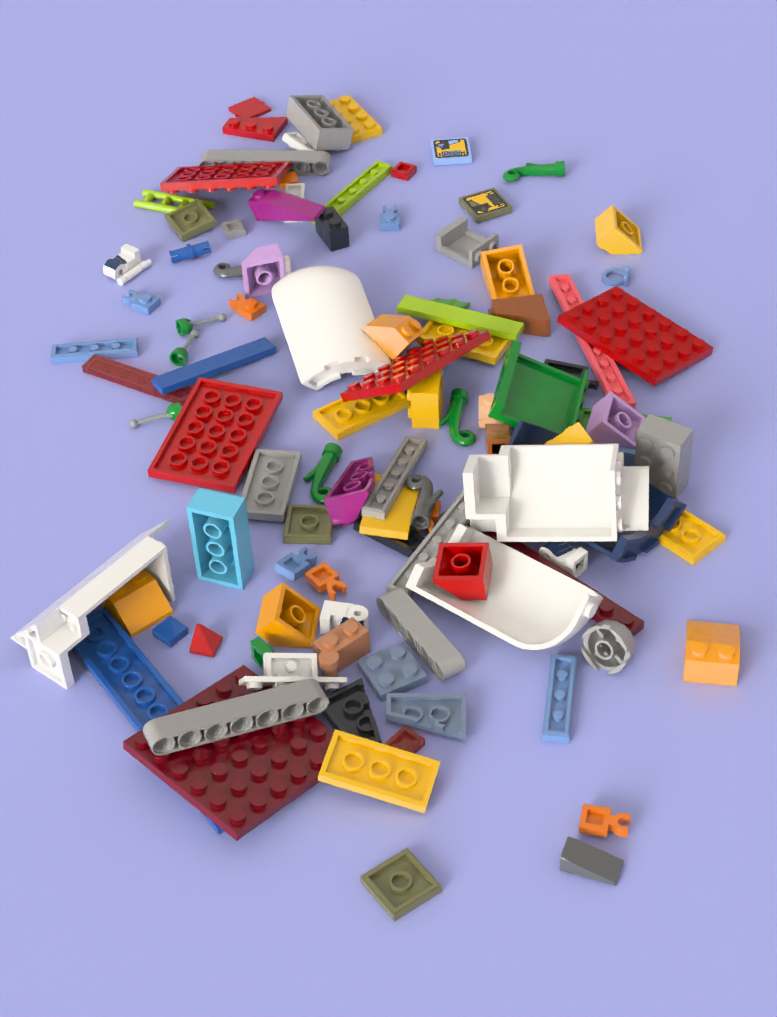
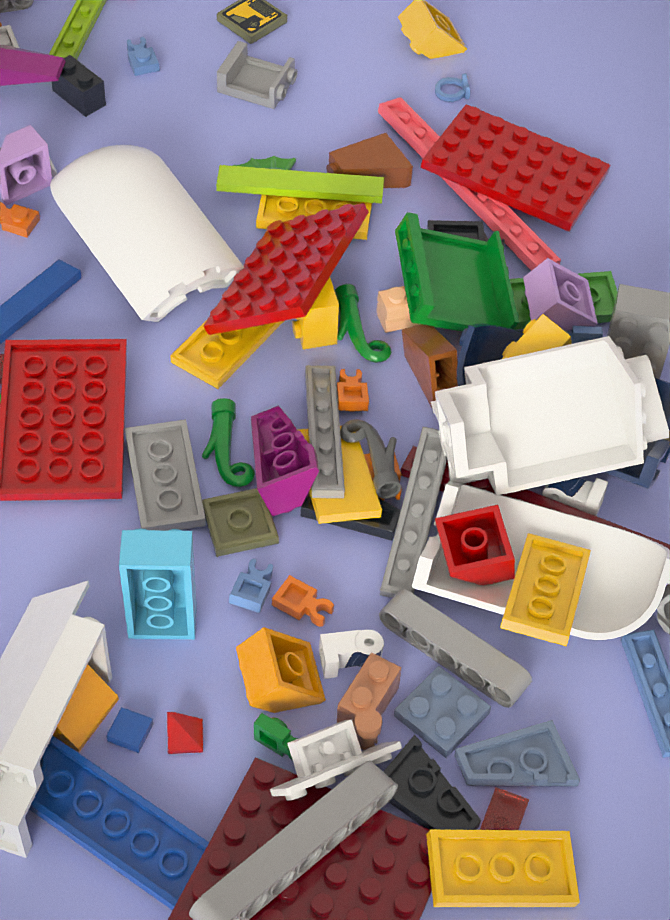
camera: 25 degrees left, 10 degrees up
light orange slope [362,314,425,359] -> none
light orange slope [480,244,535,300] -> none
none -> orange plate [337,369,369,412]
none -> yellow plate [500,533,591,646]

